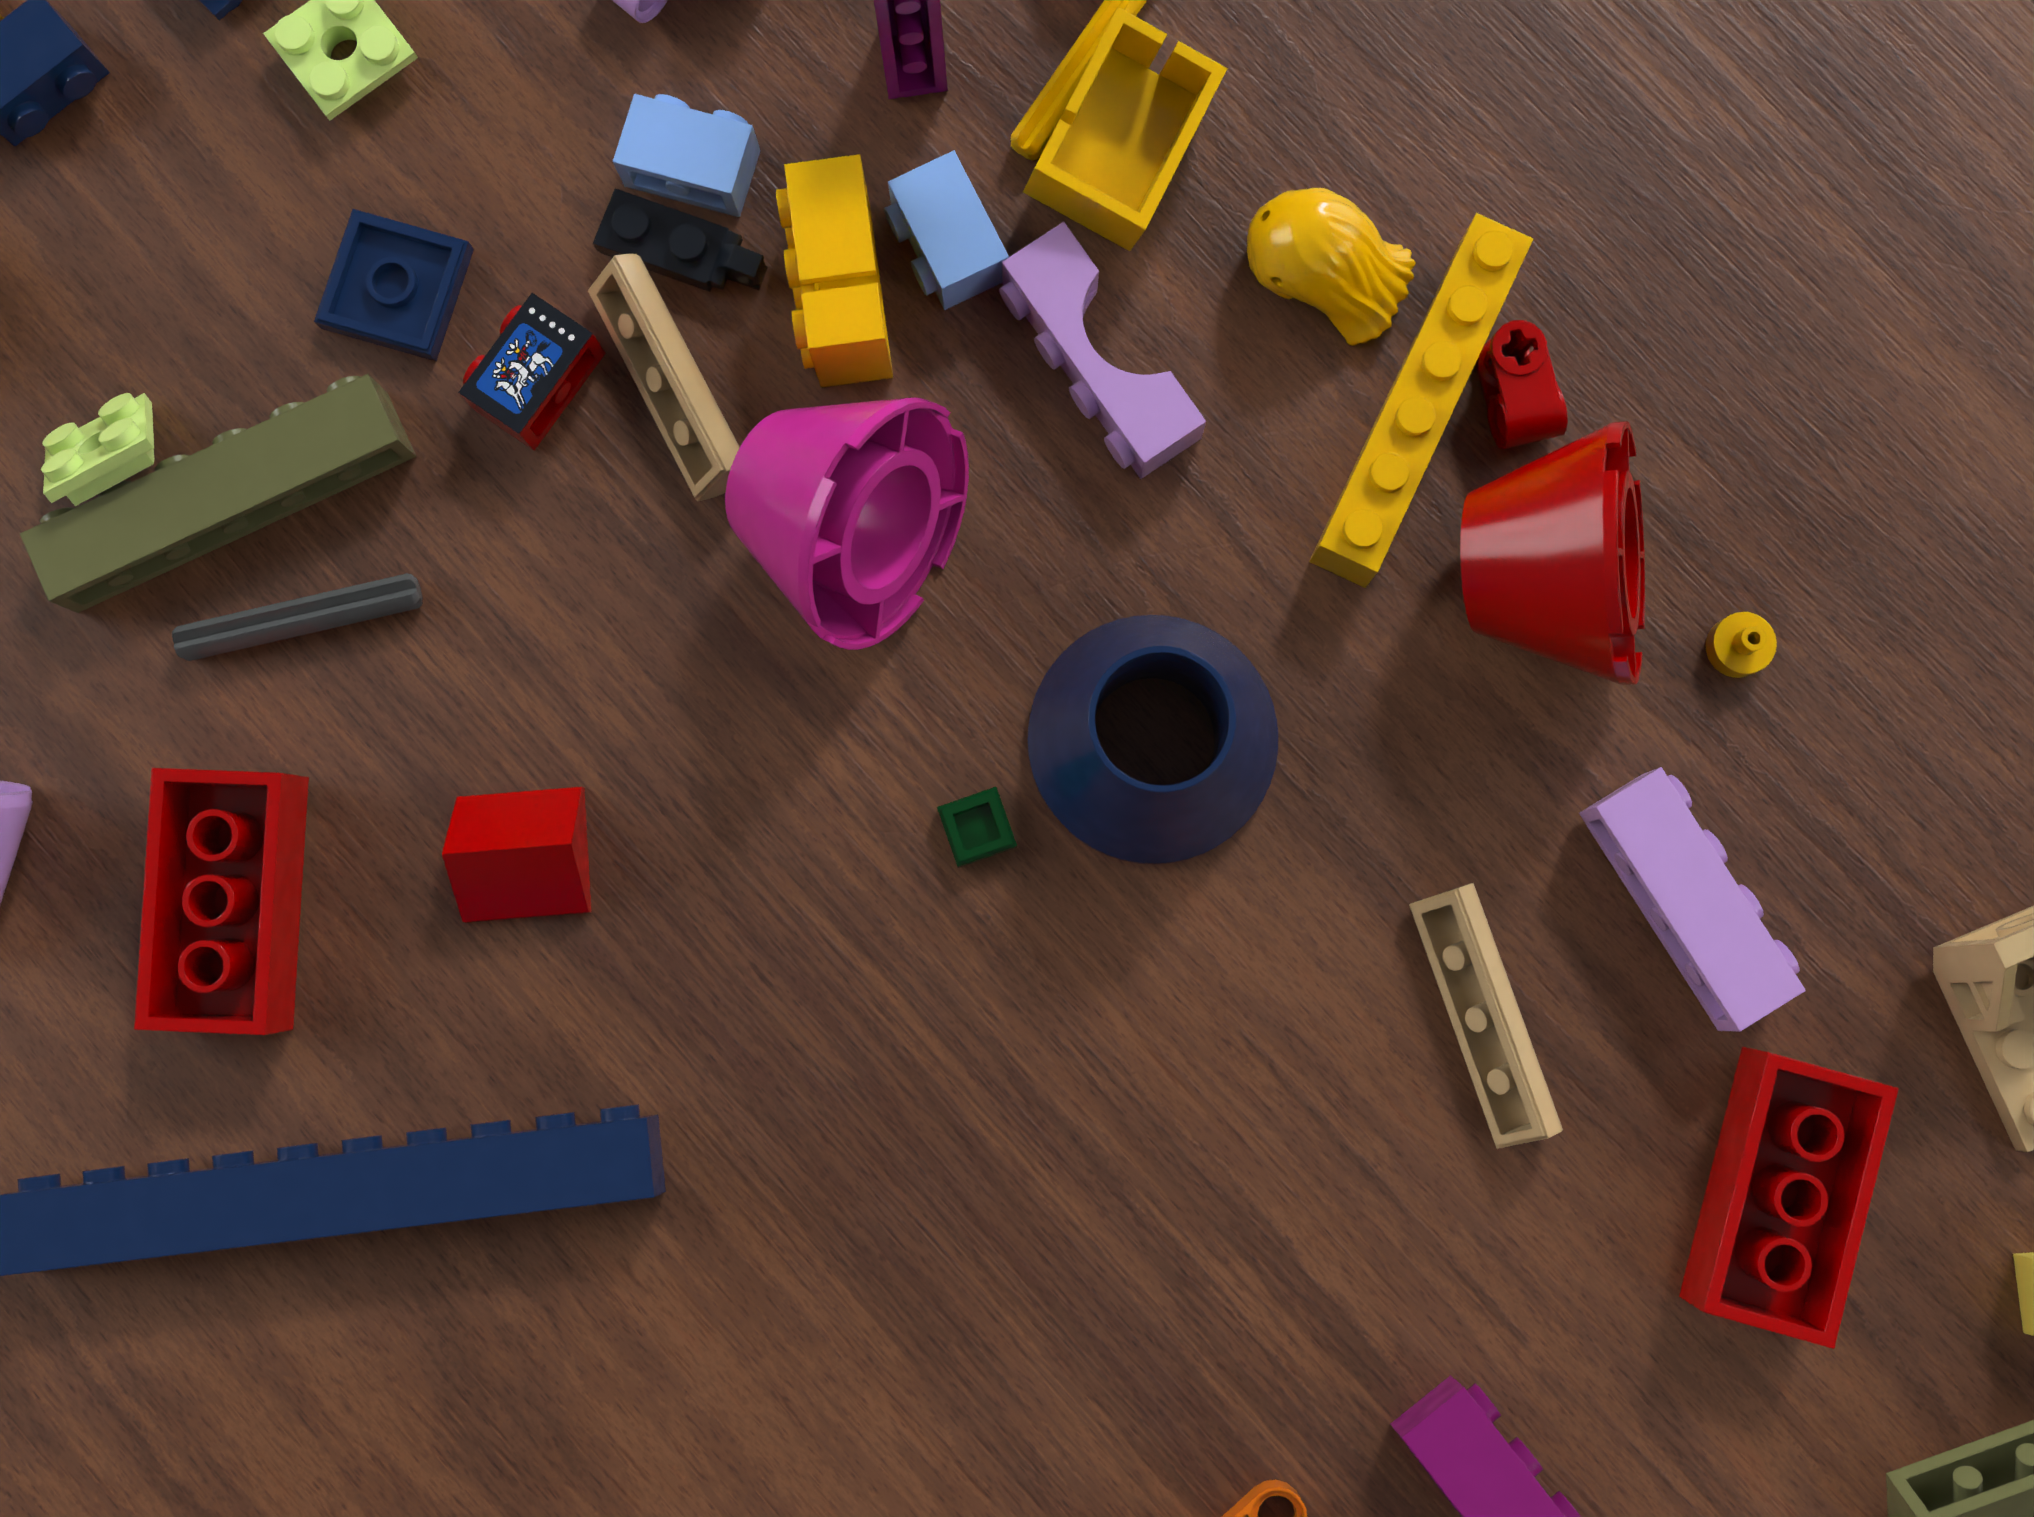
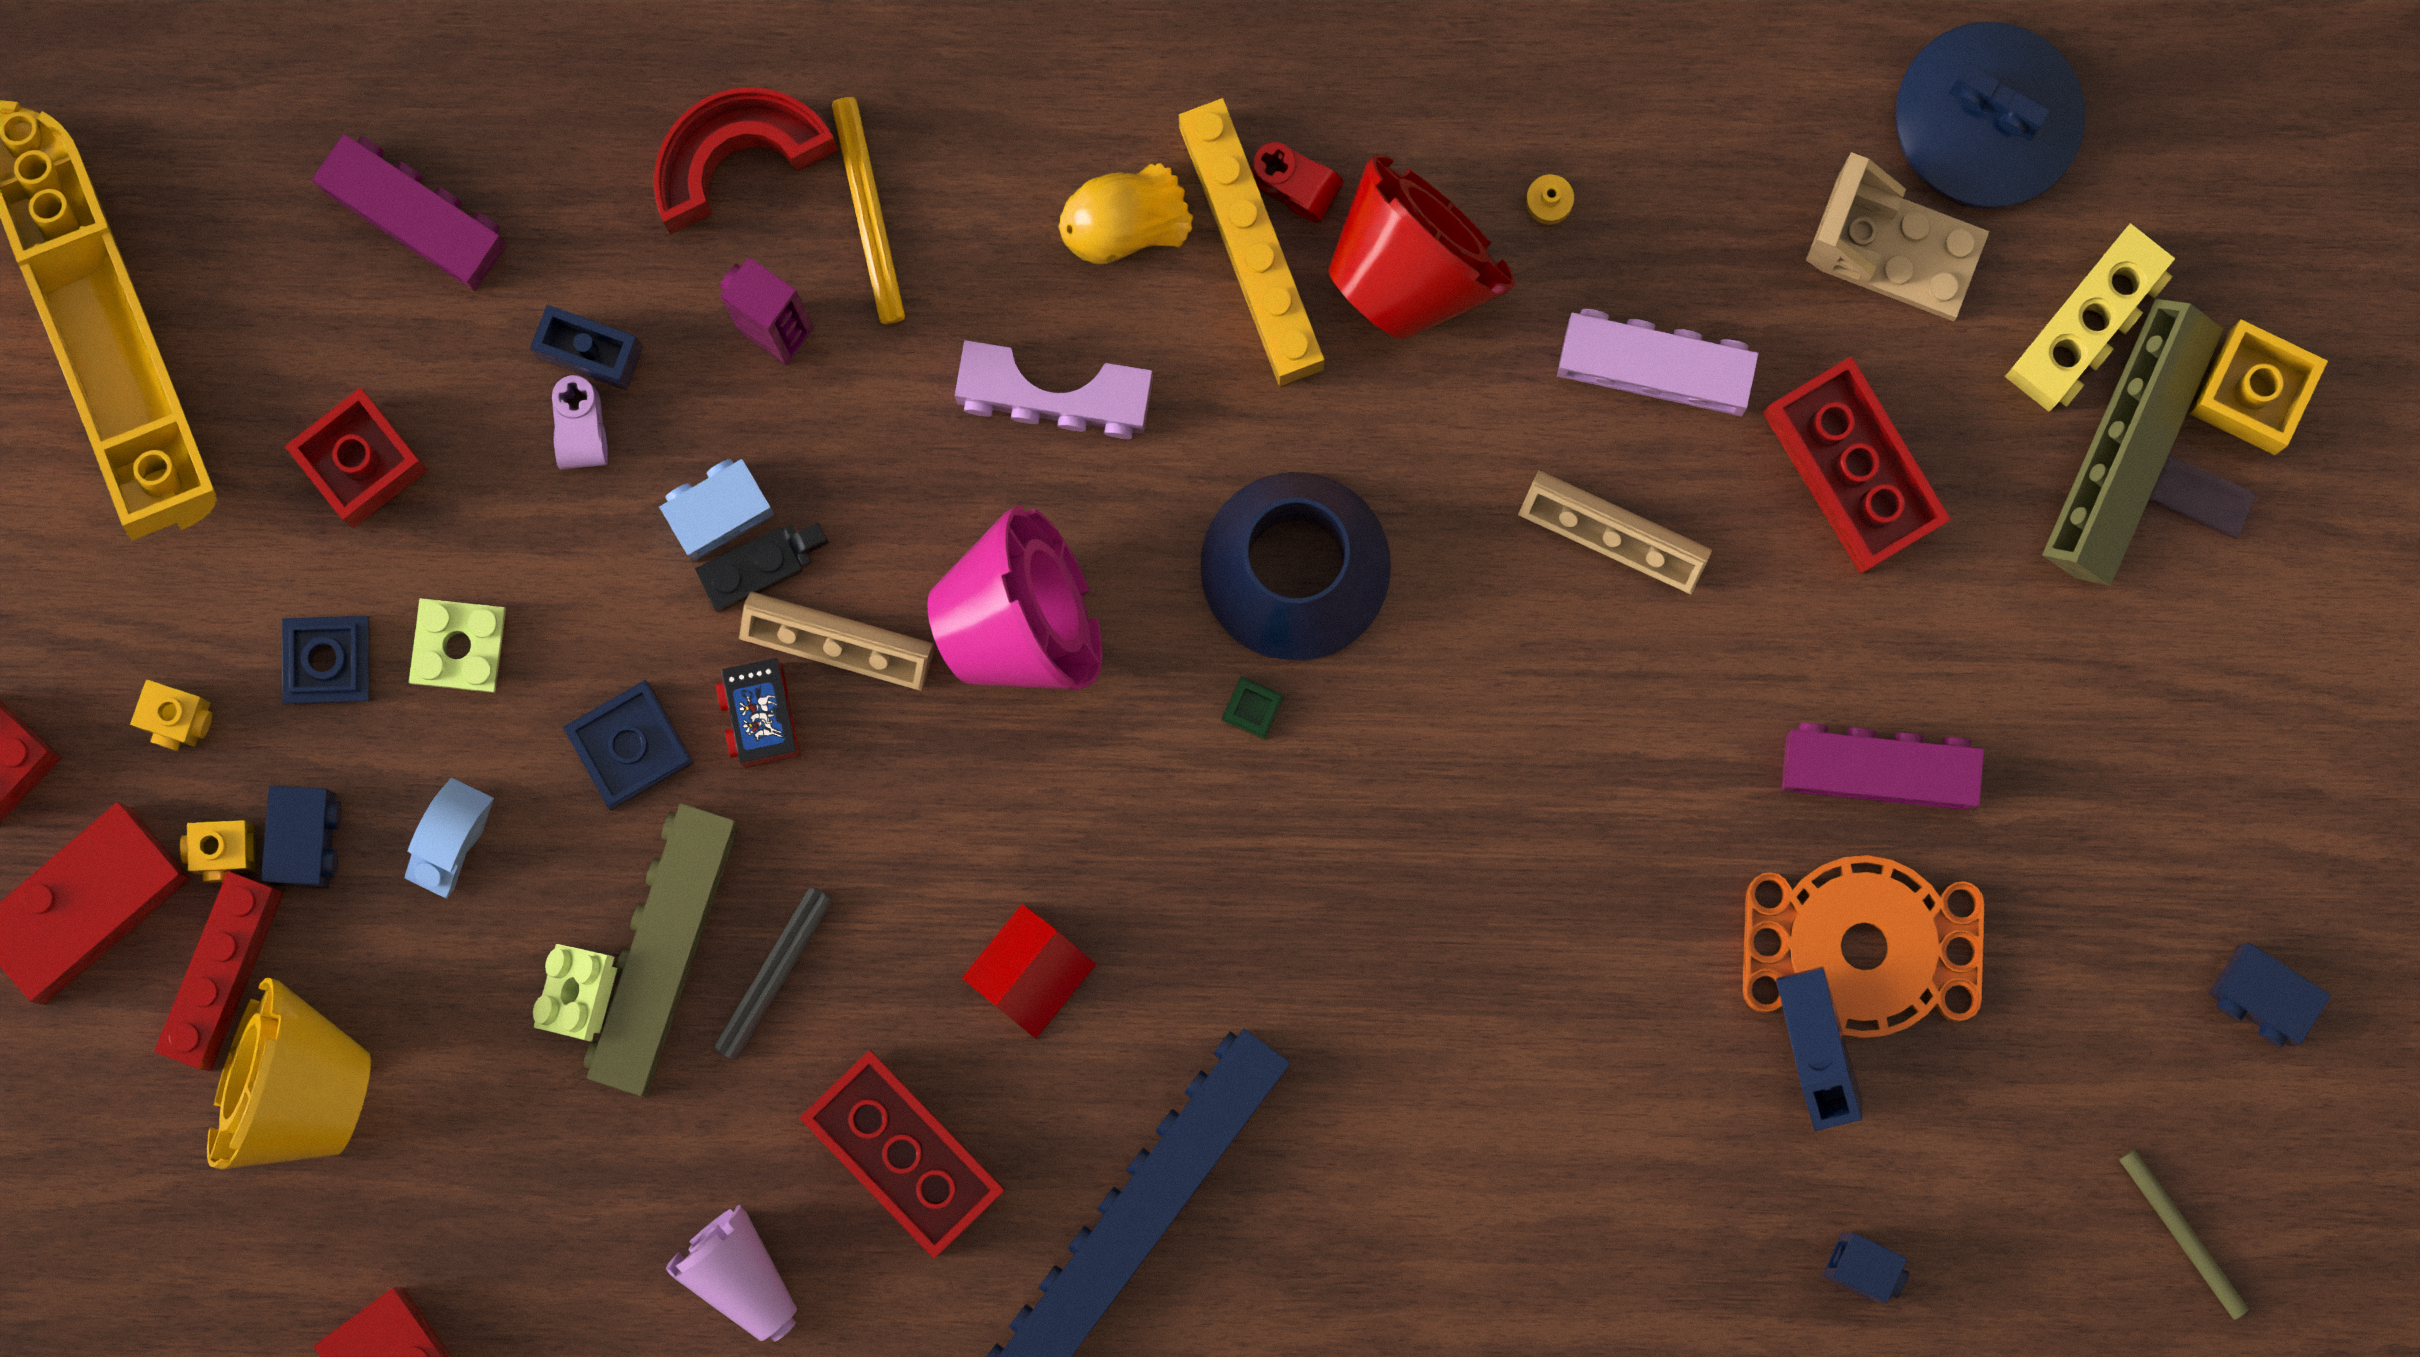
camera: 45 degrees left, 0 degrees up
yellow piece [776,154,893,388] -> none
light blue brick [884,150,1009,310] -> none
yellow piece [1023,6,1228,251] -> none
none -> light blue brick [404,777,494,899]

